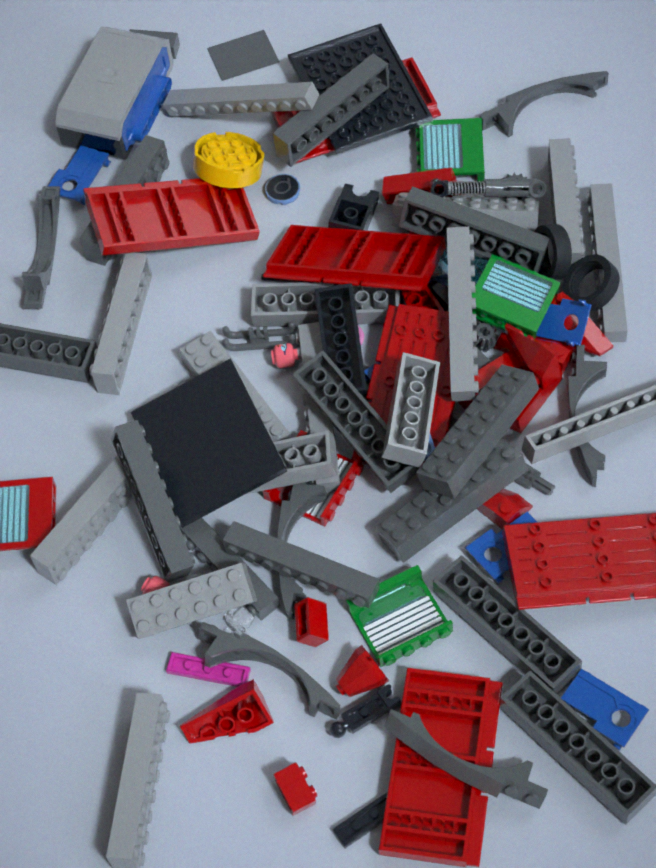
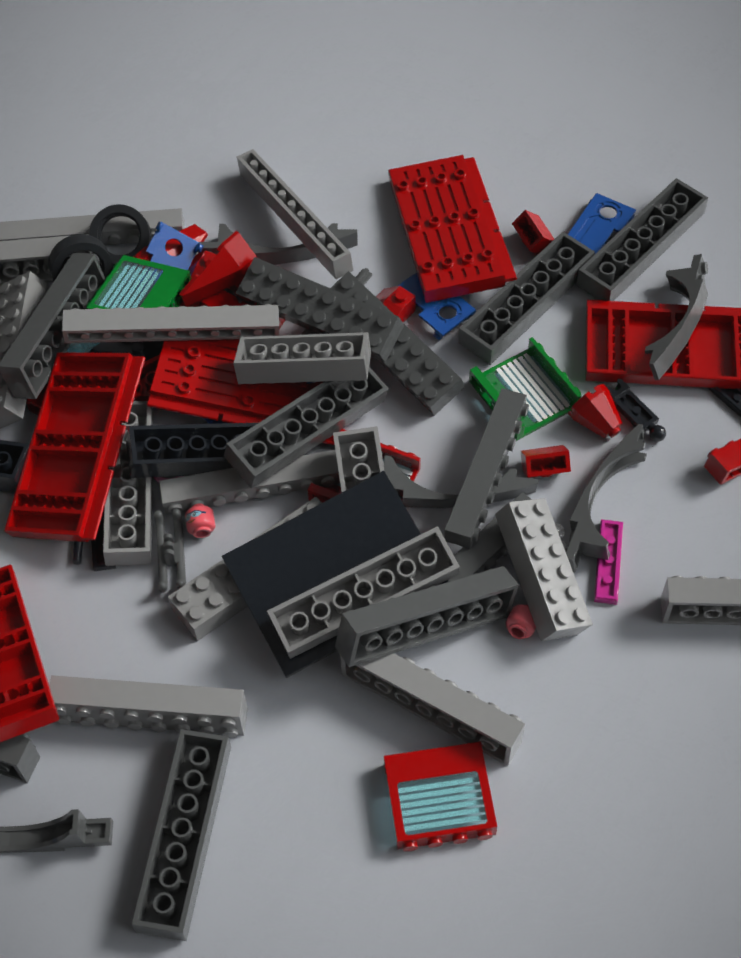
camera: 100 degrees left, 0 degrees up
red wedge [180,679,274,744] -> none
none -> light grey brick [267,526,460,659]
none -> red brick [512,210,554,254]

